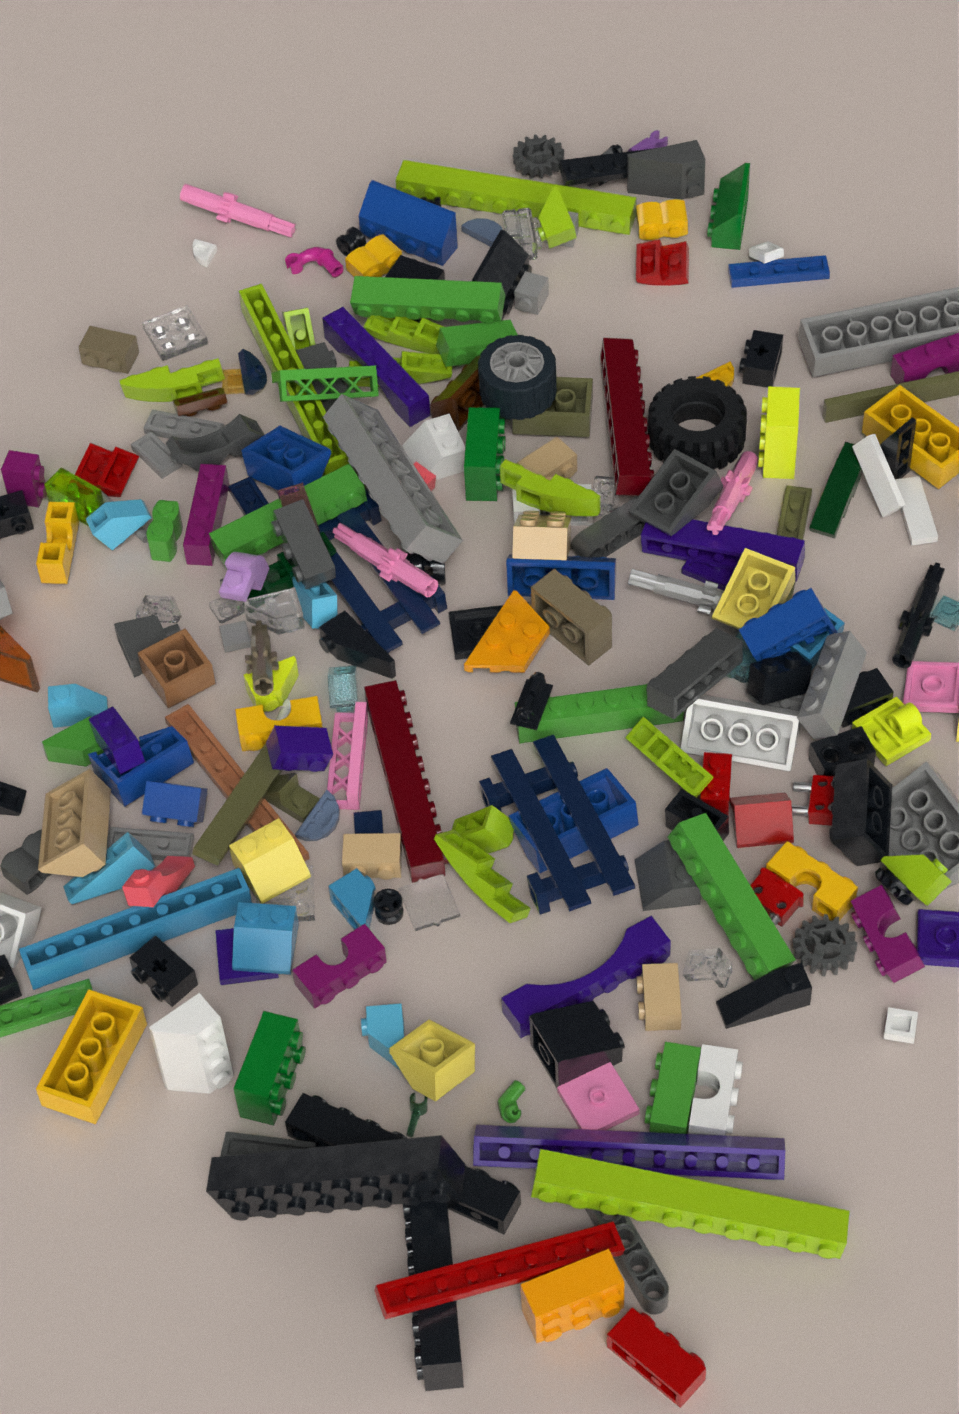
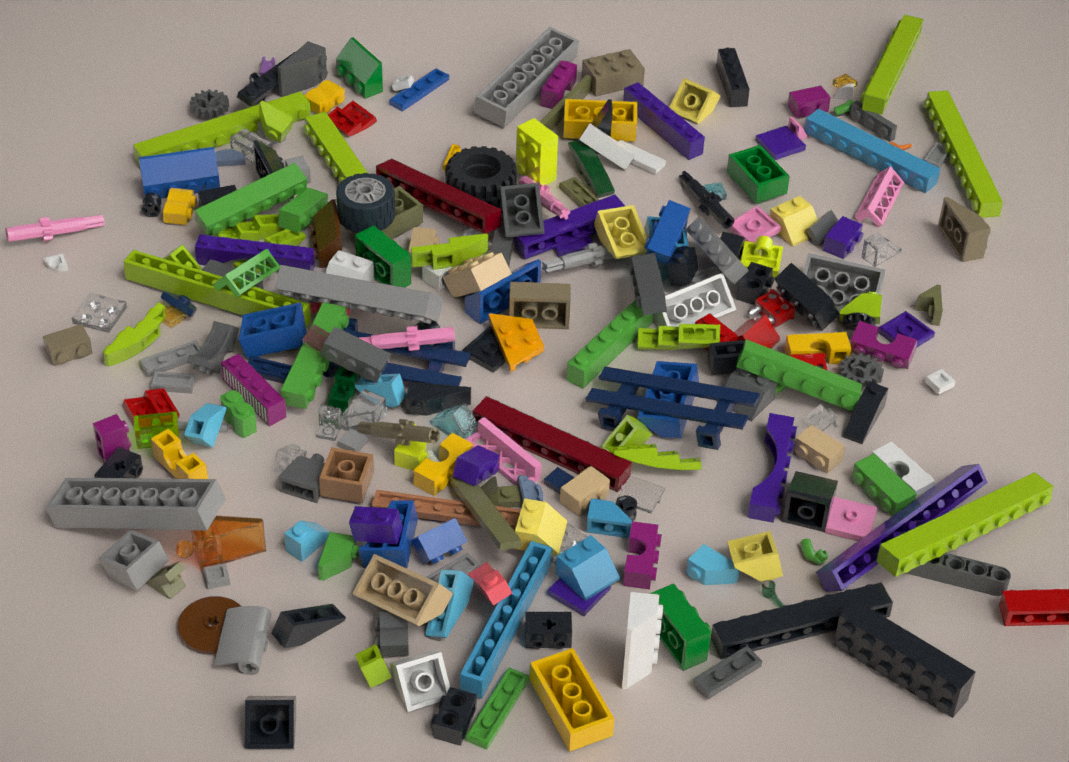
camera: 50 degrees left, 10 degrees down
reddish brown plate [173,387,228,417] -> none
black brick [206,1135,465,1221] -> none
lavender brick [219,552,270,602] -> none
dark pink piece [285,247,344,277] -> none
red plate [374,1221,625,1320] -> none
black hinge [510,672,553,730] -> none
light orange brick [520,1249,624,1343] -> none
black brick [739,330,783,388] -> none
none -> lime brick [304,112,368,183]

